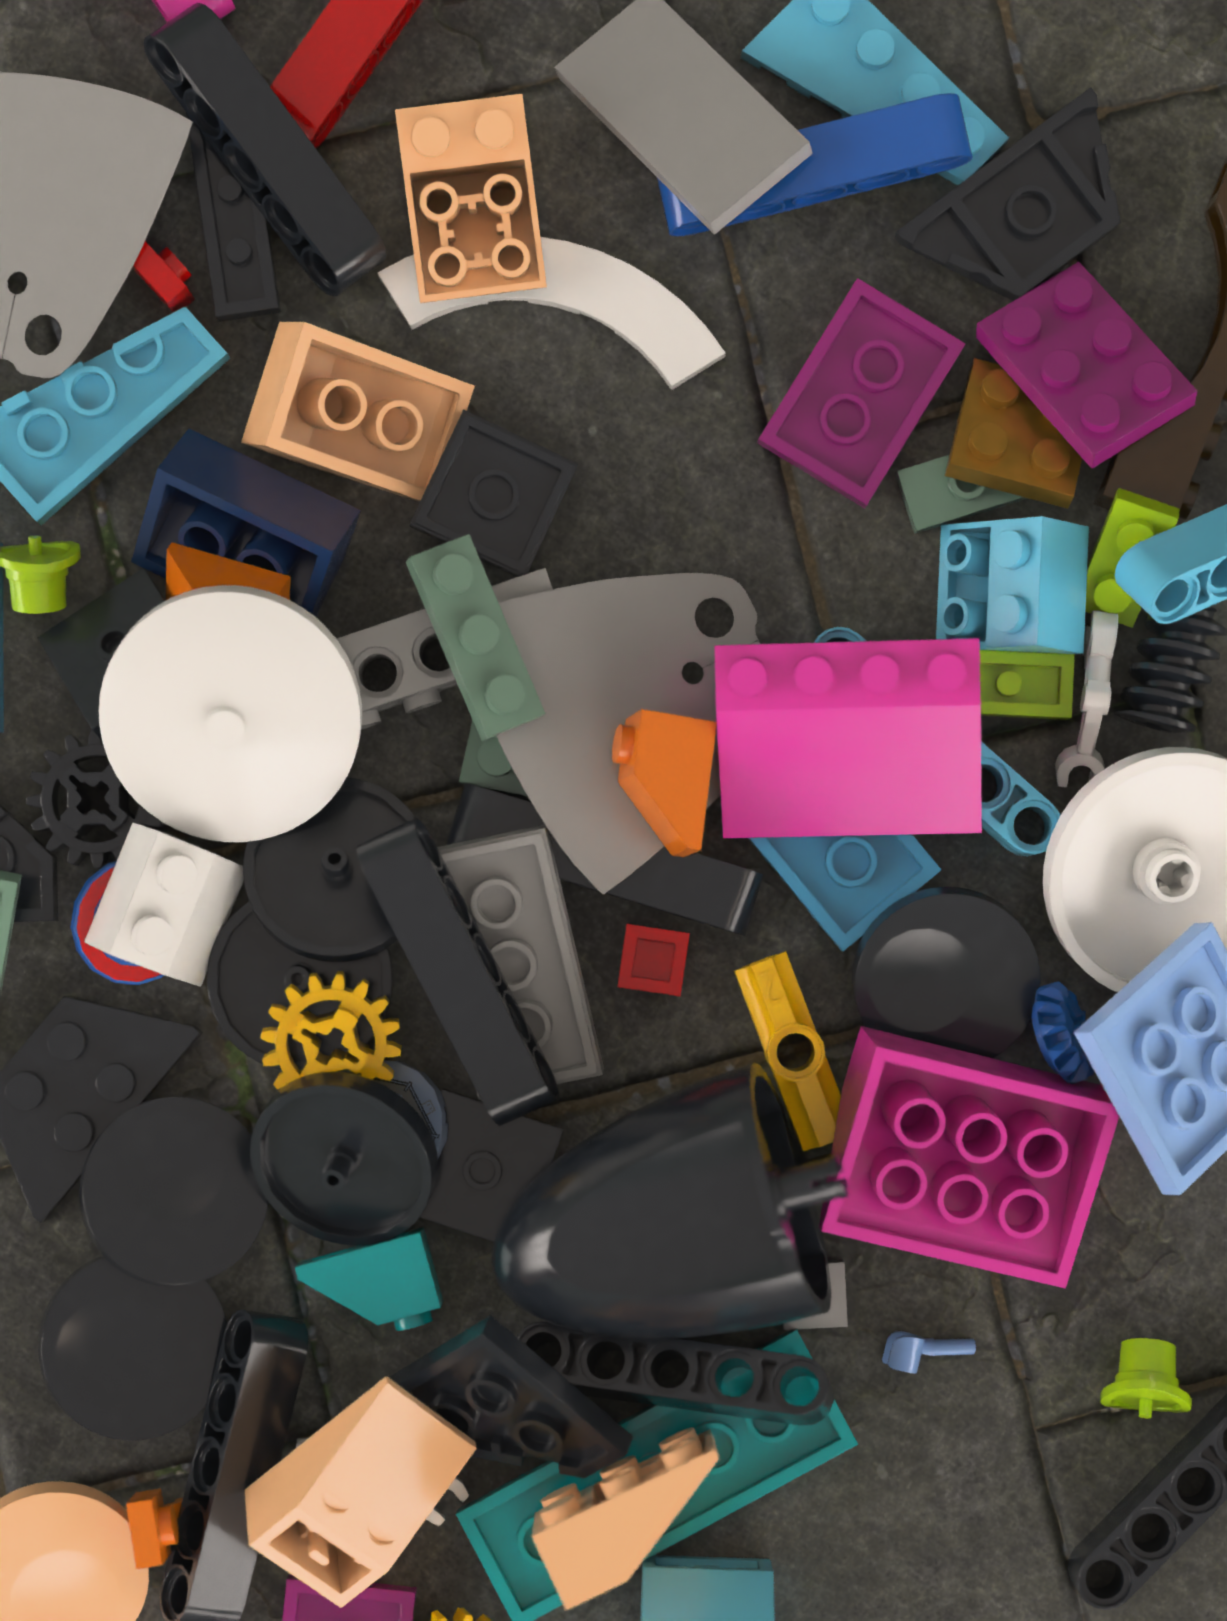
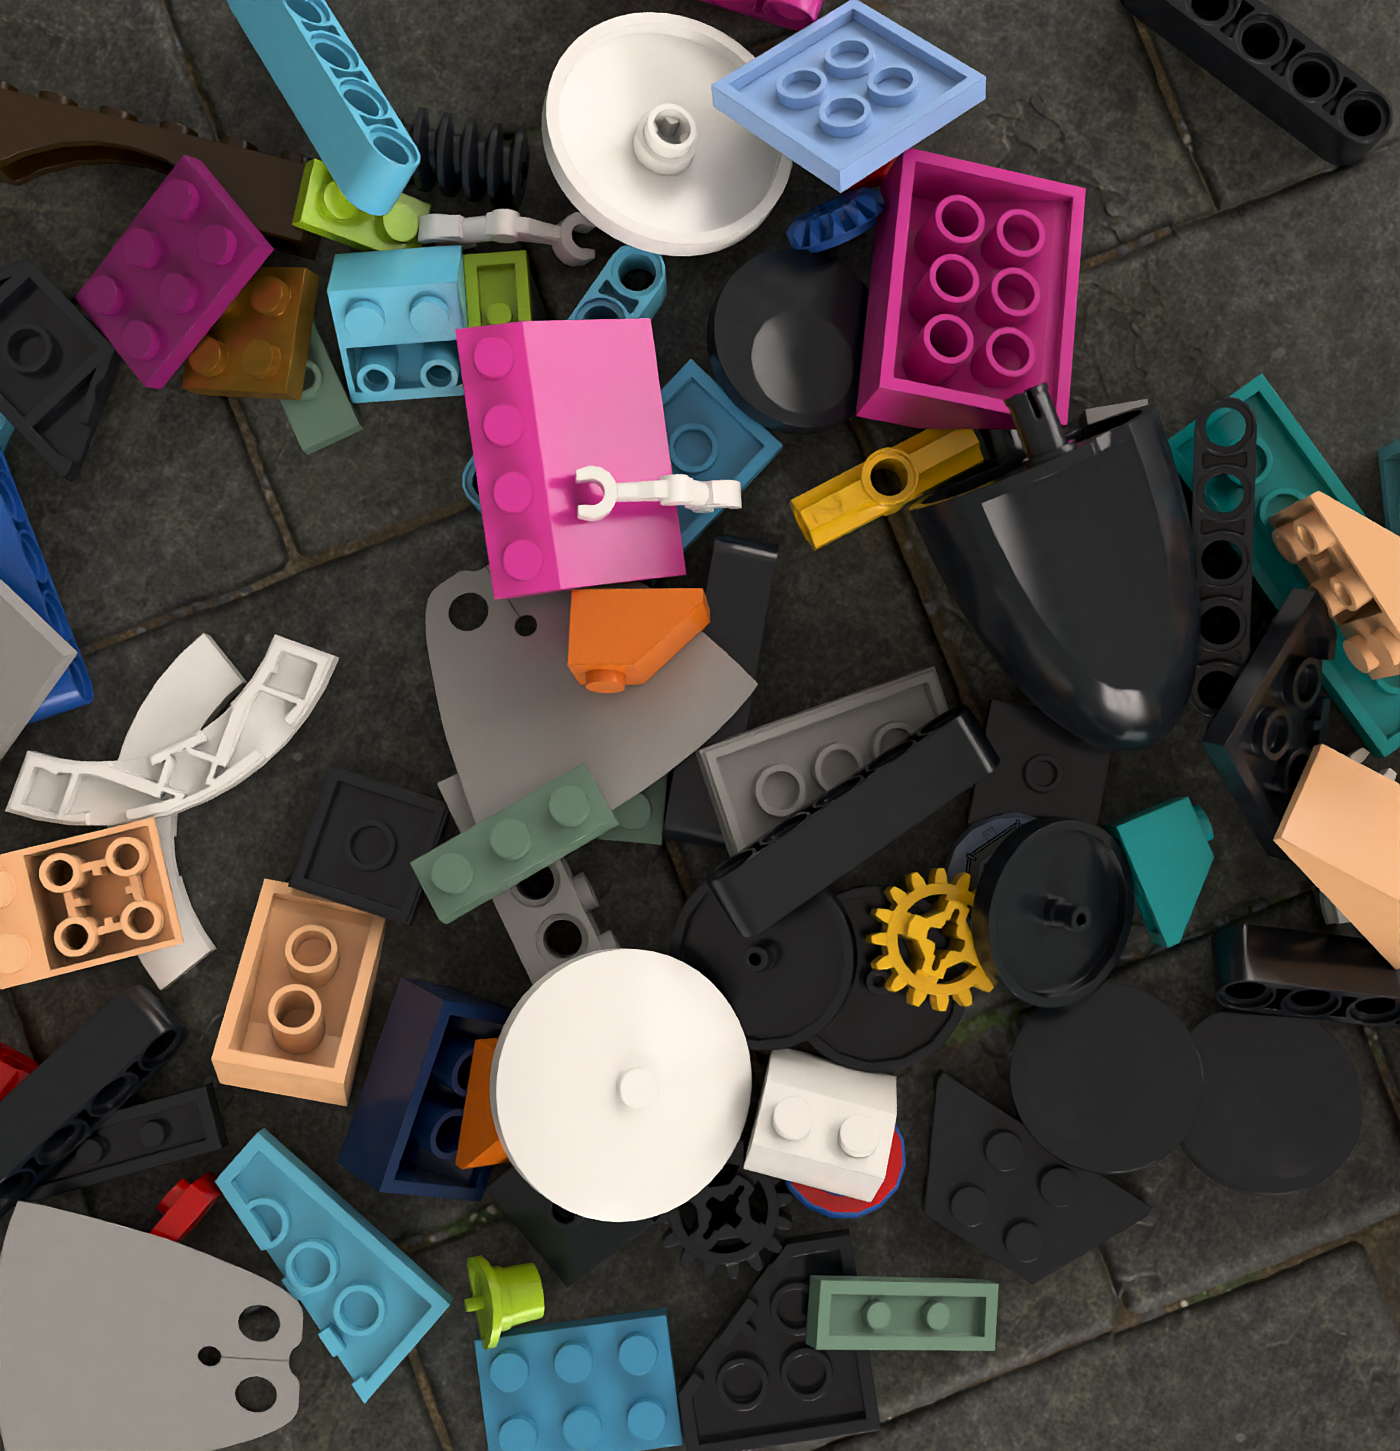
camera: 85 degrees left, 0 degrees up
red plate [617,924,690,997] -> none
magenta plate [757,278,966,508] -> none
medium blue hand [882,1331,976,1374] -> none
lime piece [1100,1338,1192,1419] -> none
none -> white tile [5,635,339,826]
none -> white piece [575,466,742,522]

